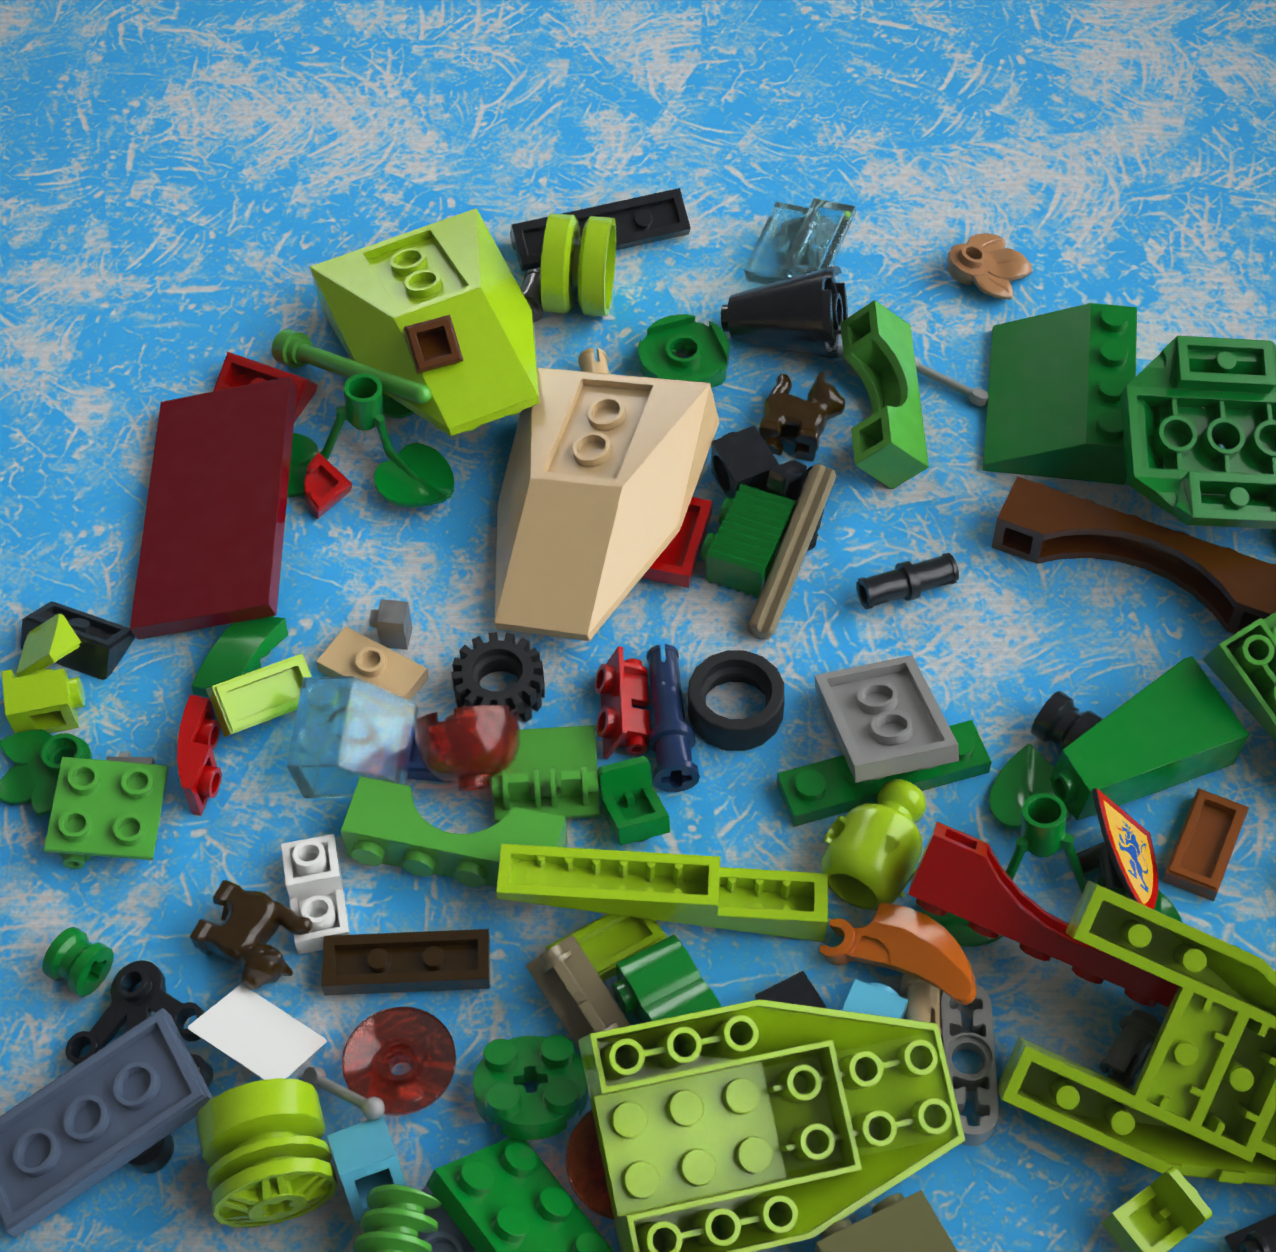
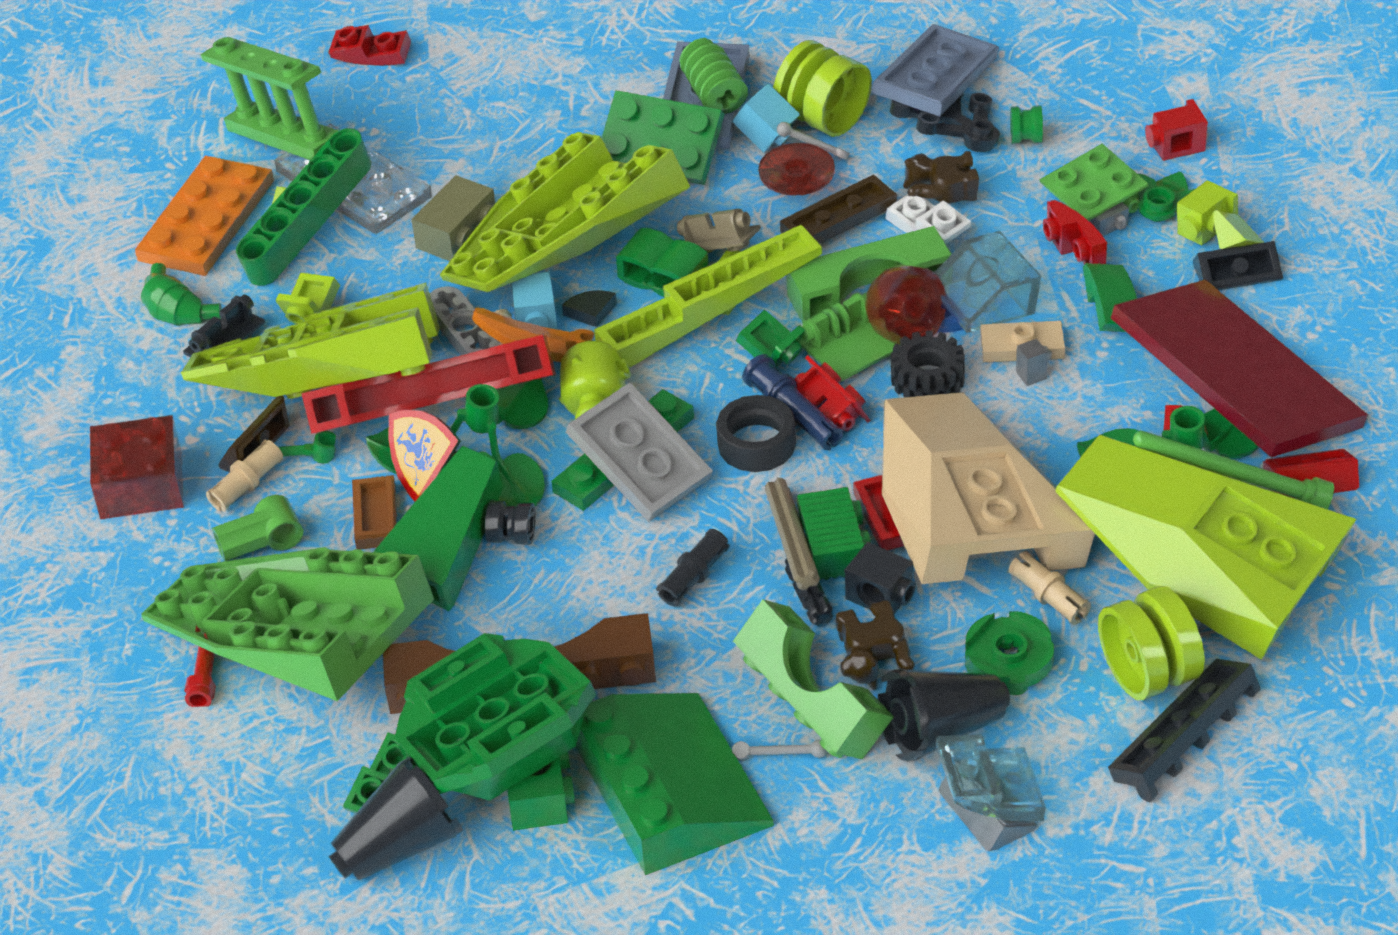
camera: 150 degrees right, 10 degrees down
white sticker [188,985,327,1080] -> none
lime tile [206,653,321,737] -> none
reddish brown slope [403,315,464,374] -> none
green plate [473,1035,588,1140] -> none
black tile [766,459,808,503] -> none
medium nougat plate [947,233,1033,300] -> none

